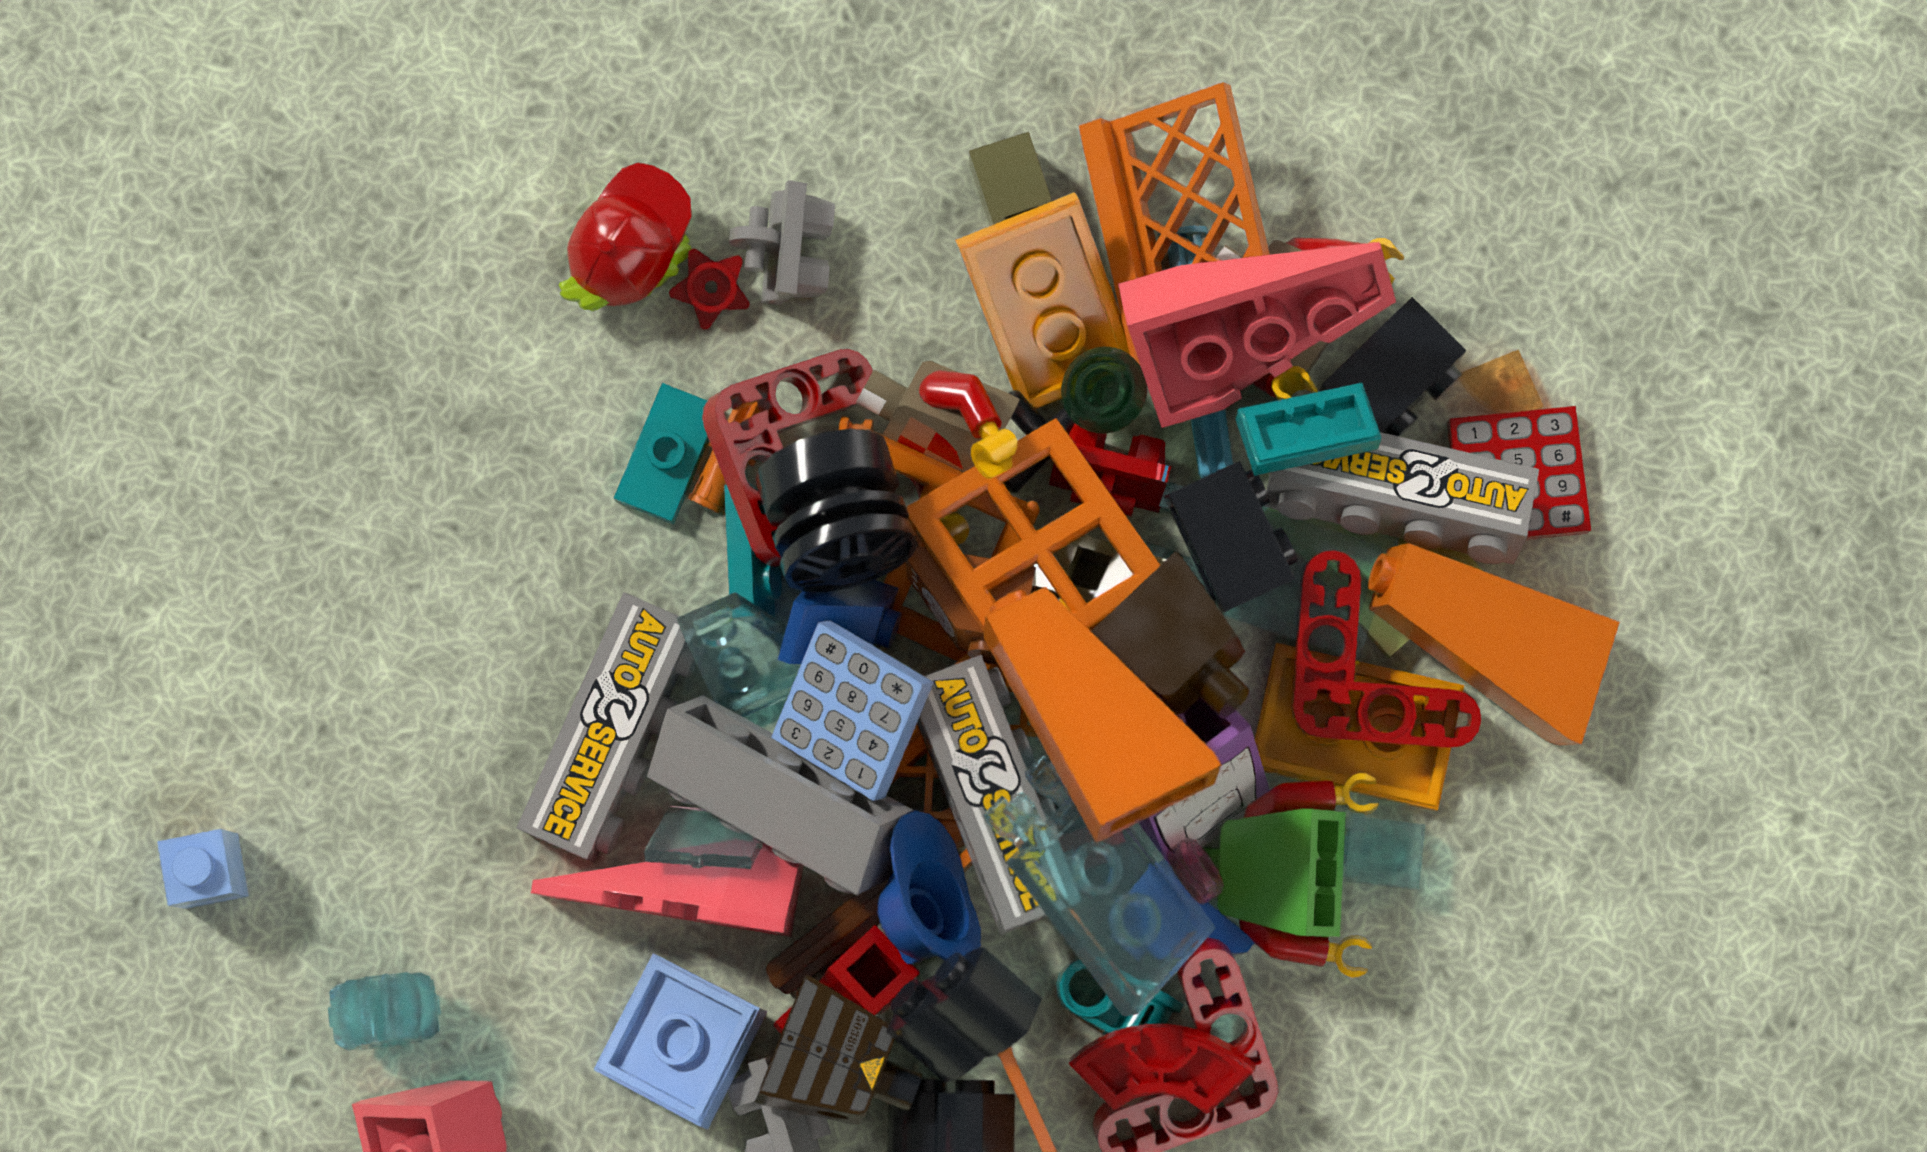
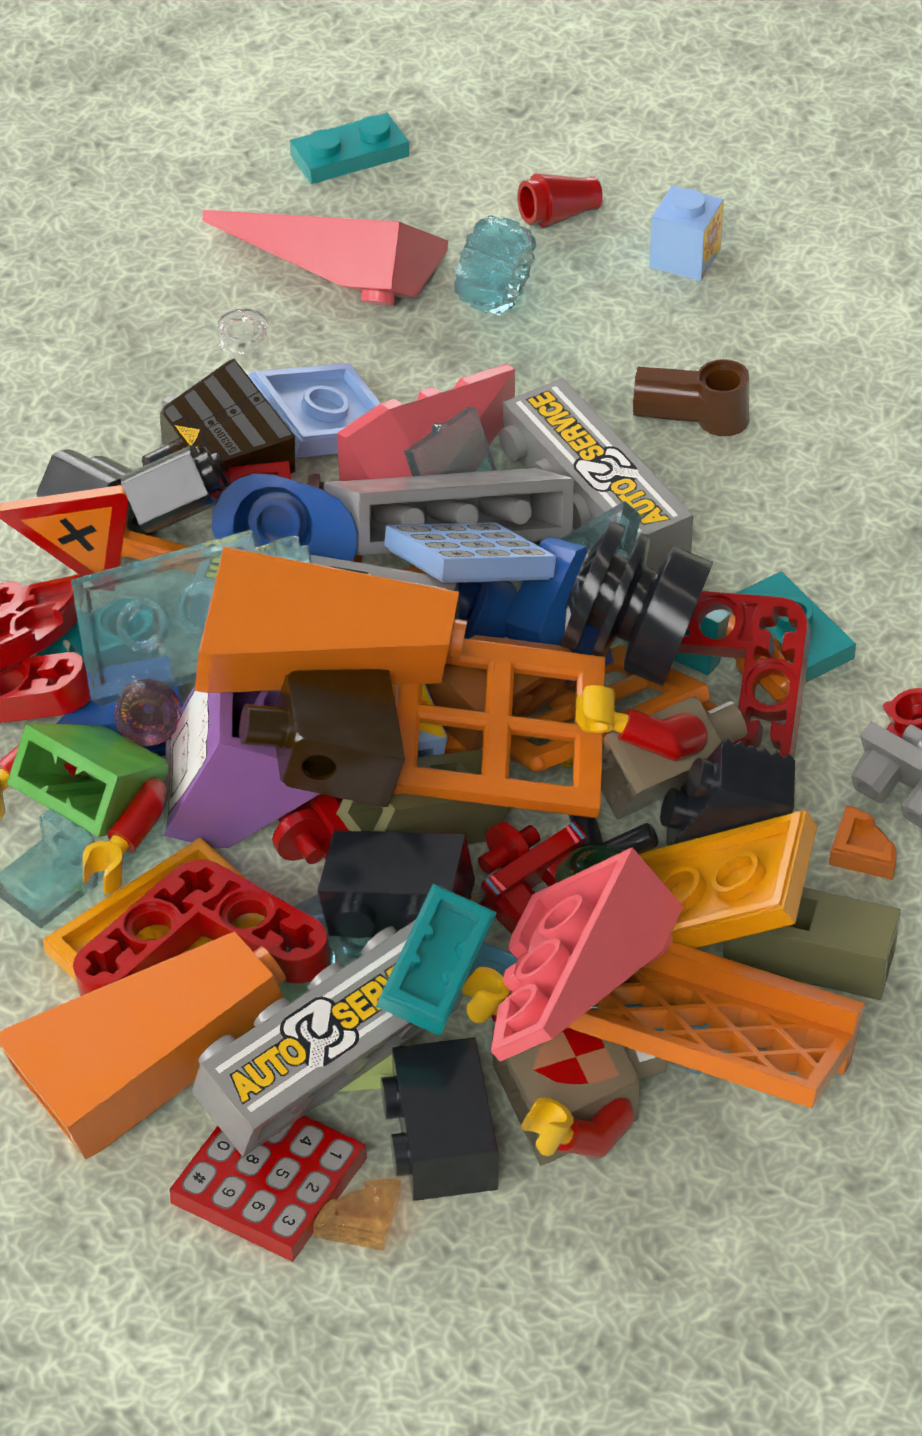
camera: 120 degrees right, 35 degrees down
none -> red cone [517,173,603,228]
none -> reddish brown piece [633,359,749,436]
none -> black brick [660,738,795,846]
none -> orange tile [829,805,896,880]

